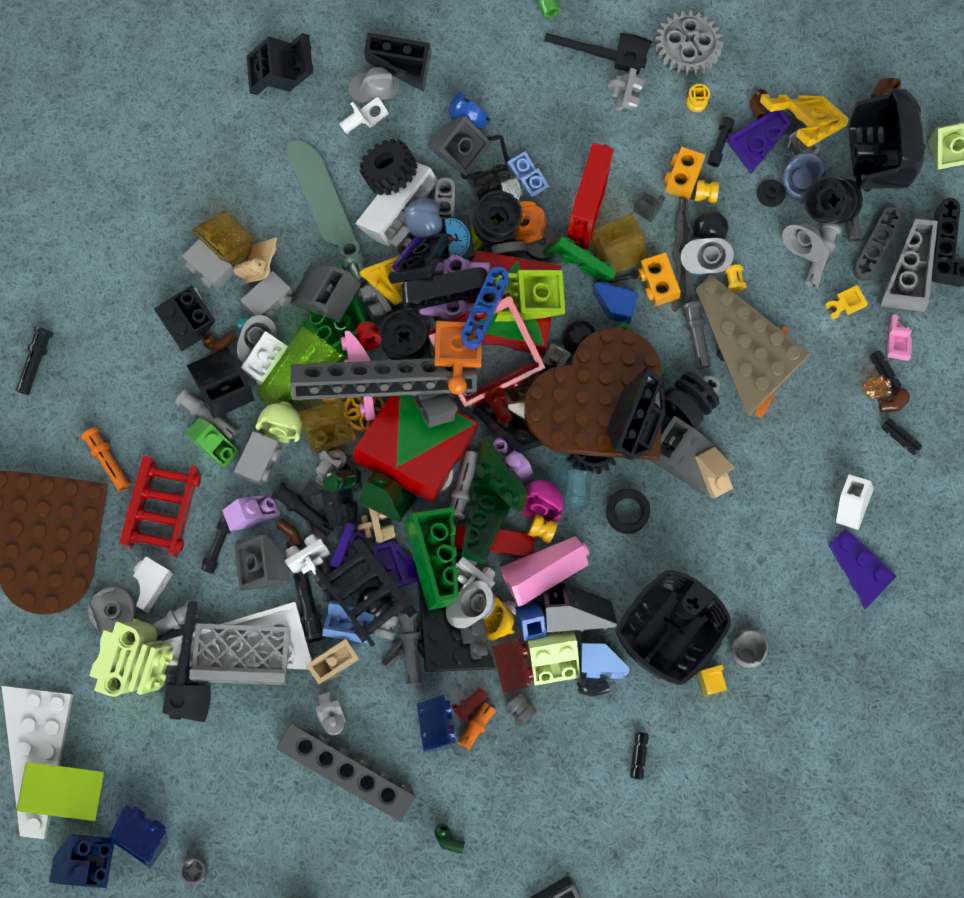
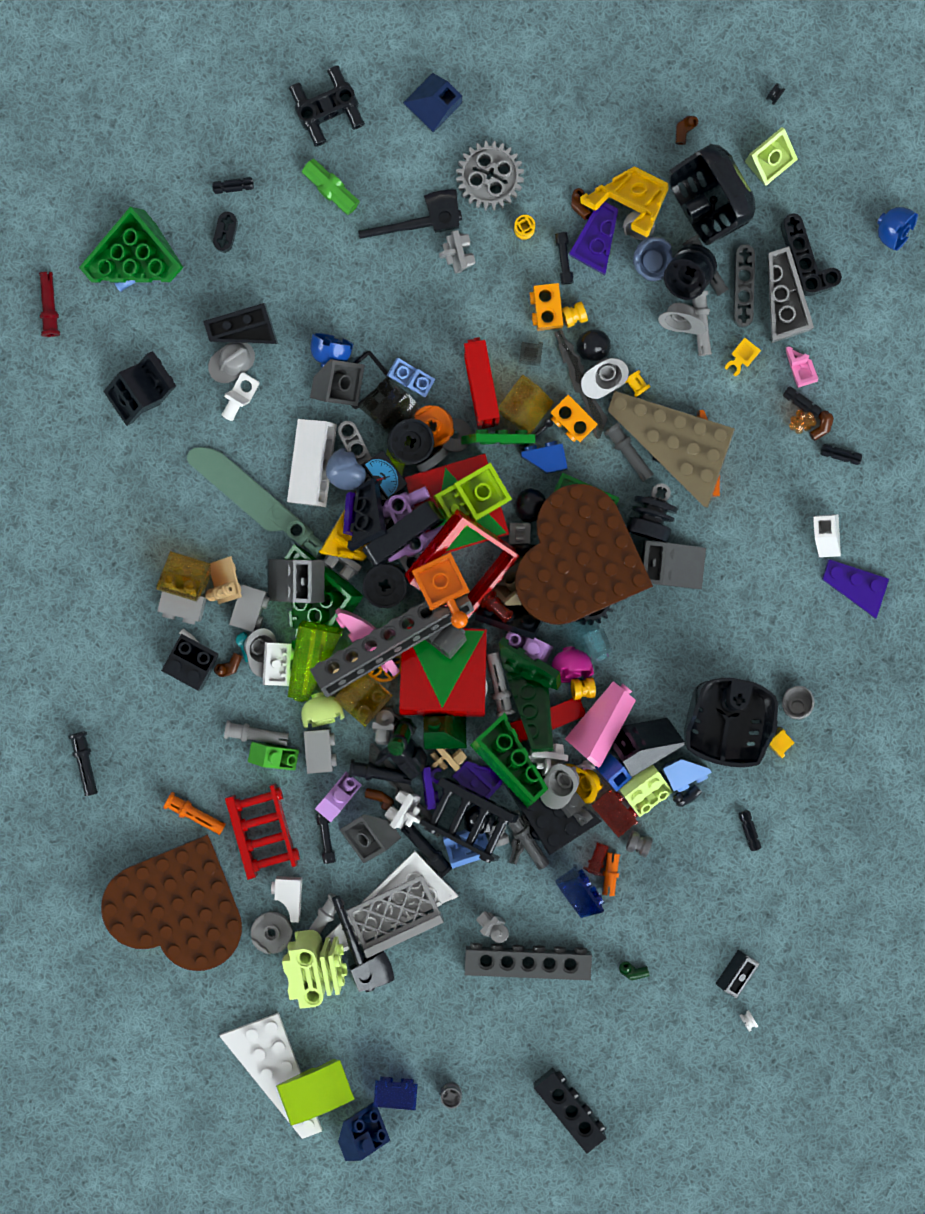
camera: 20 degrees left, 15 degrees up
black slope [186,348,254,419] -> none
tan slope [306,639,359,685] -> none
red wheel [356,321,382,350] -> none
black tyre [359,139,417,195] -> none
light grey tile [390,225,412,253] -> none
blue beam [461,267,509,349] -> none
black wedge [606,368,665,460] -> none
black tyre [606,489,650,534] -> none
tan slope [695,447,734,498] -> none
black piece [757,179,786,207] -> none

